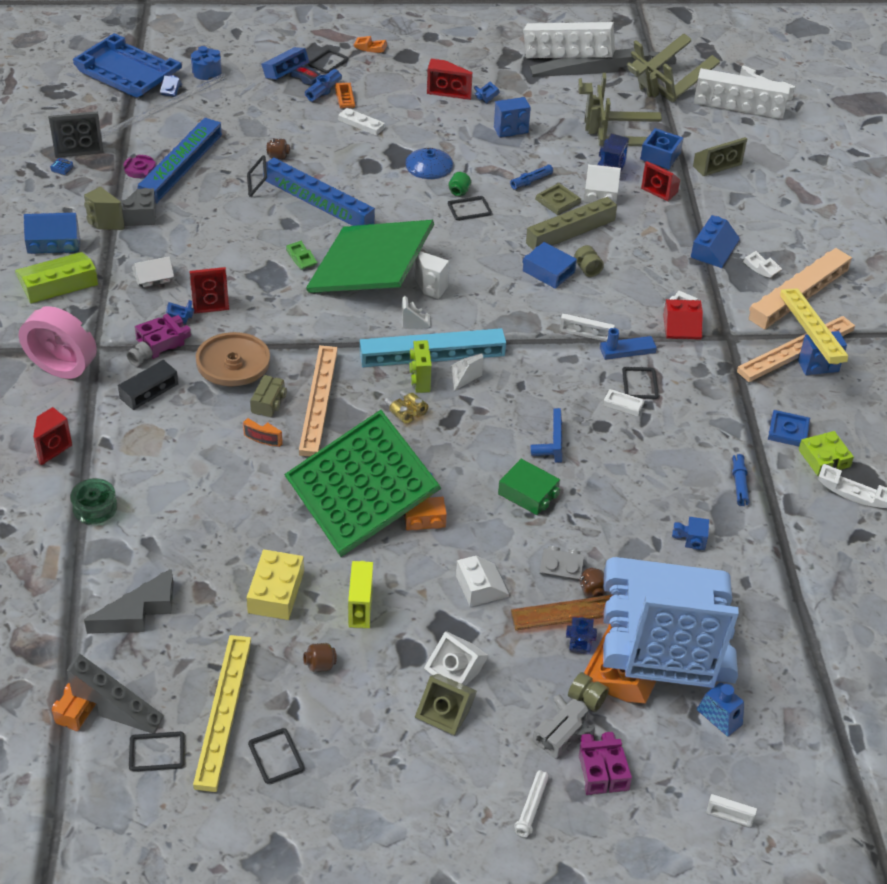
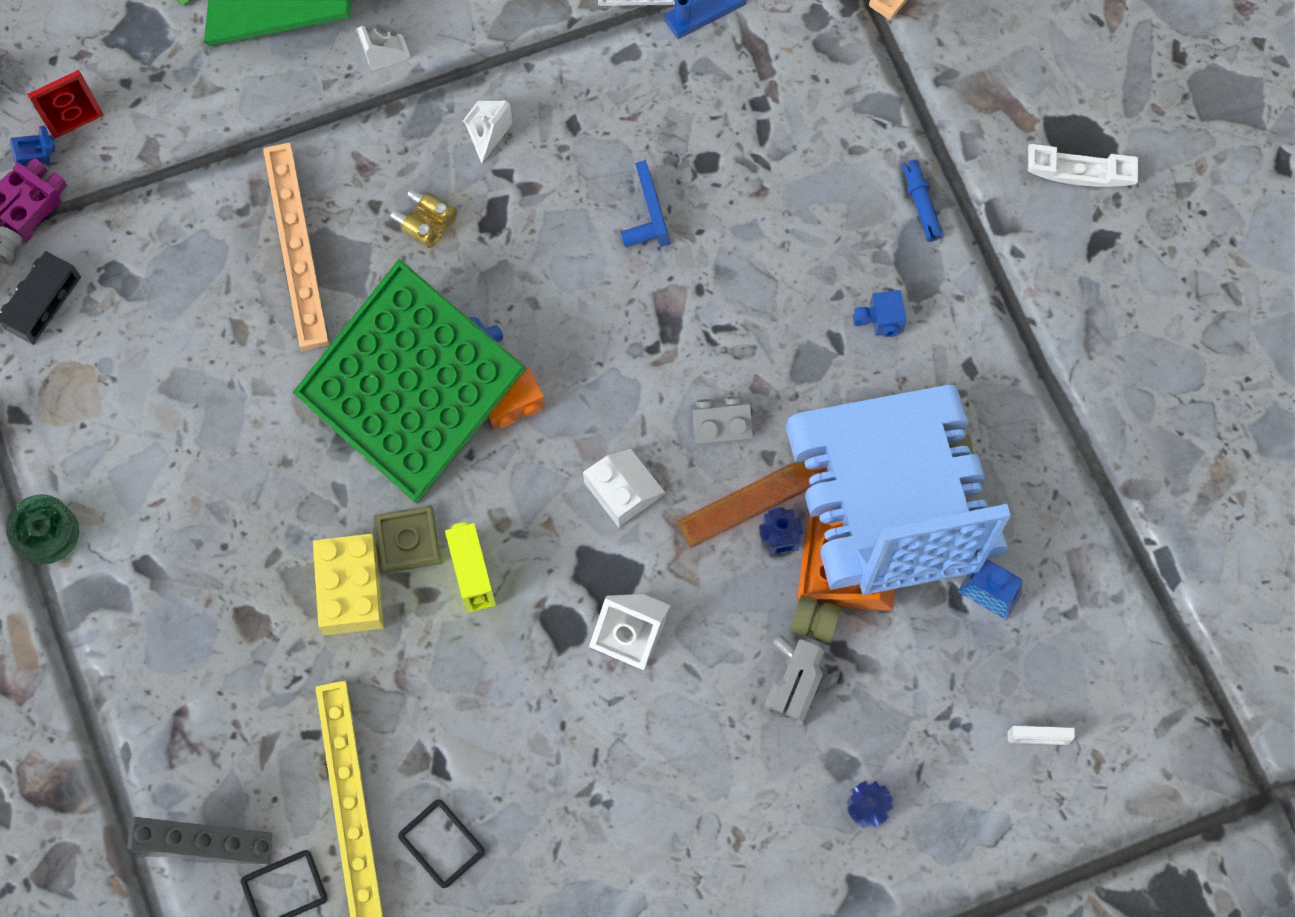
camera: 15 degrees left, 25 degrees up
orange brick [52,683,97,731] -> none
dark grey slope [84,569,174,634] -> none
medium nougat dish [196,332,270,386] -> none
slope [243,418,283,447] -> none
olive brick [250,375,287,418] -> none
reddish brown head [303,643,337,672] -> none
medium azure brick [360,328,506,367] -> none
lime piece [409,340,432,393] -> none
olive slope [415,674,477,735] -> none
green brick [498,458,561,515] -> none
white axle [514,770,549,837] -> none
reddish brown head [579,568,607,599] -> none
magenta hips [579,732,632,795] -> none
white tile [603,389,645,416] -> none
black piece [622,367,659,399] -> none
blue tile [768,410,810,446] -> none
lime piece [798,431,854,476] -> none
none -> olive tile [374,505,441,574]
none -> clear blue brick [847,781,893,829]

